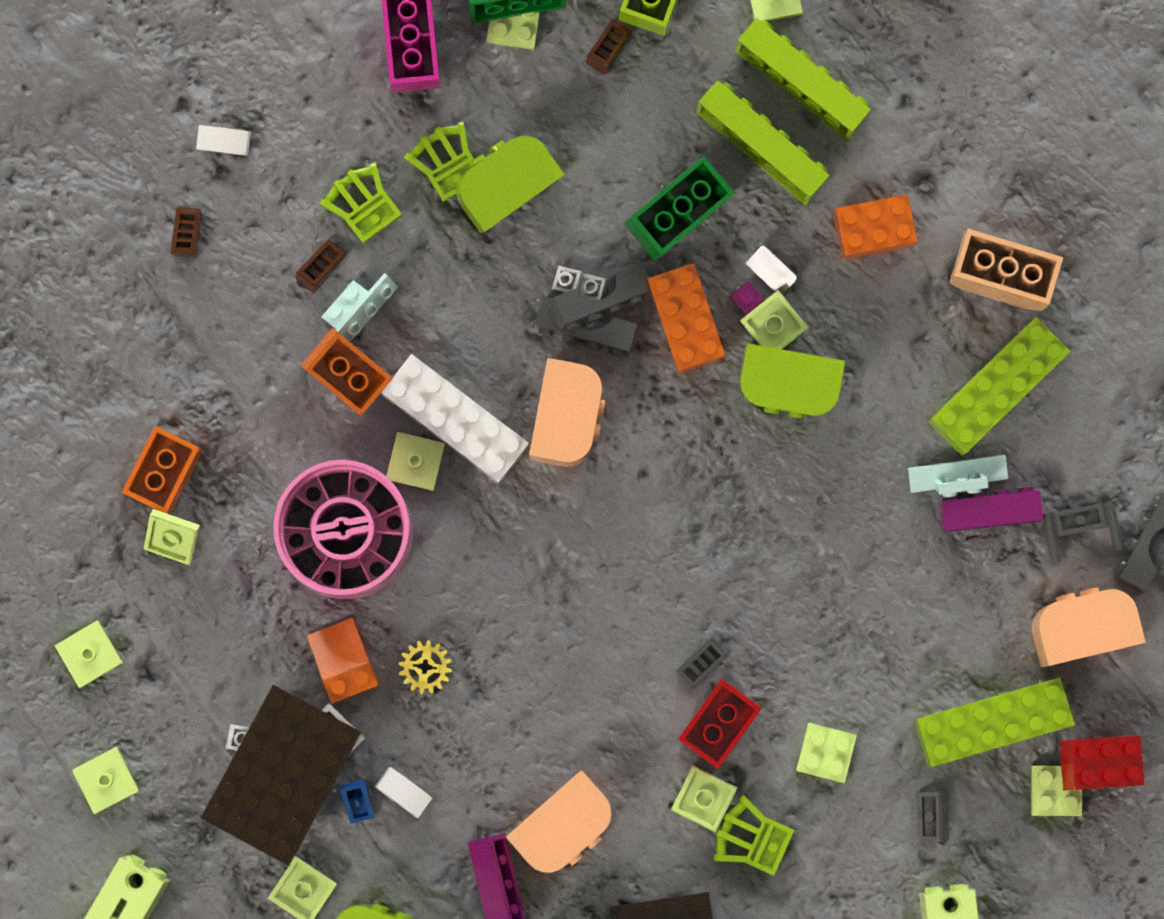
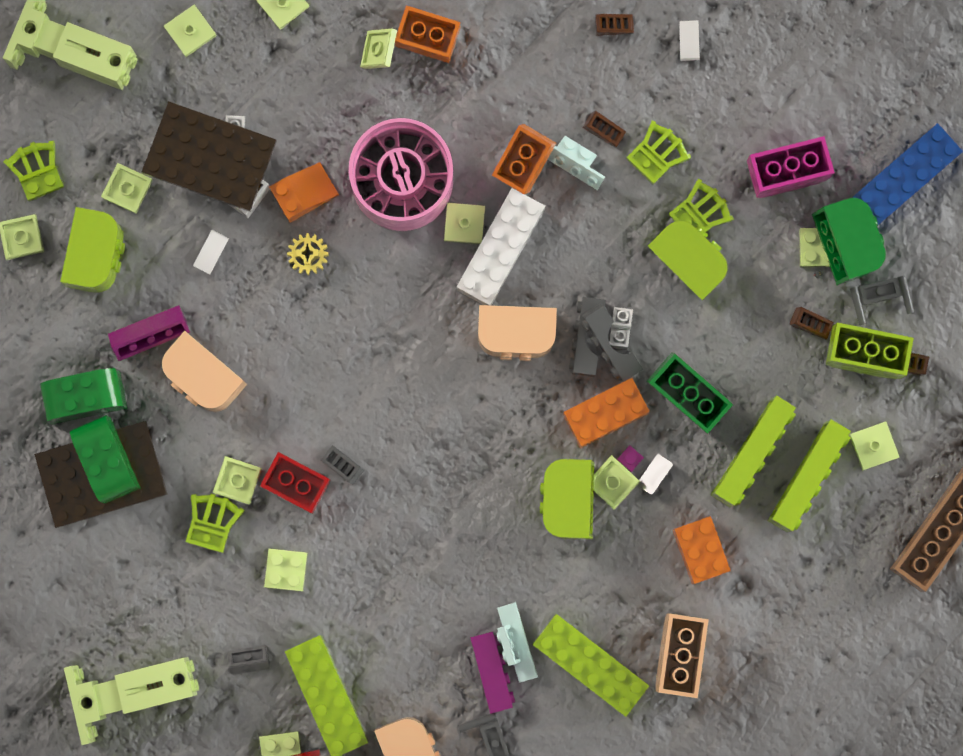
camera: 80 degrees right, 0 degrees up
blue slope [340,780,375,824] -> none

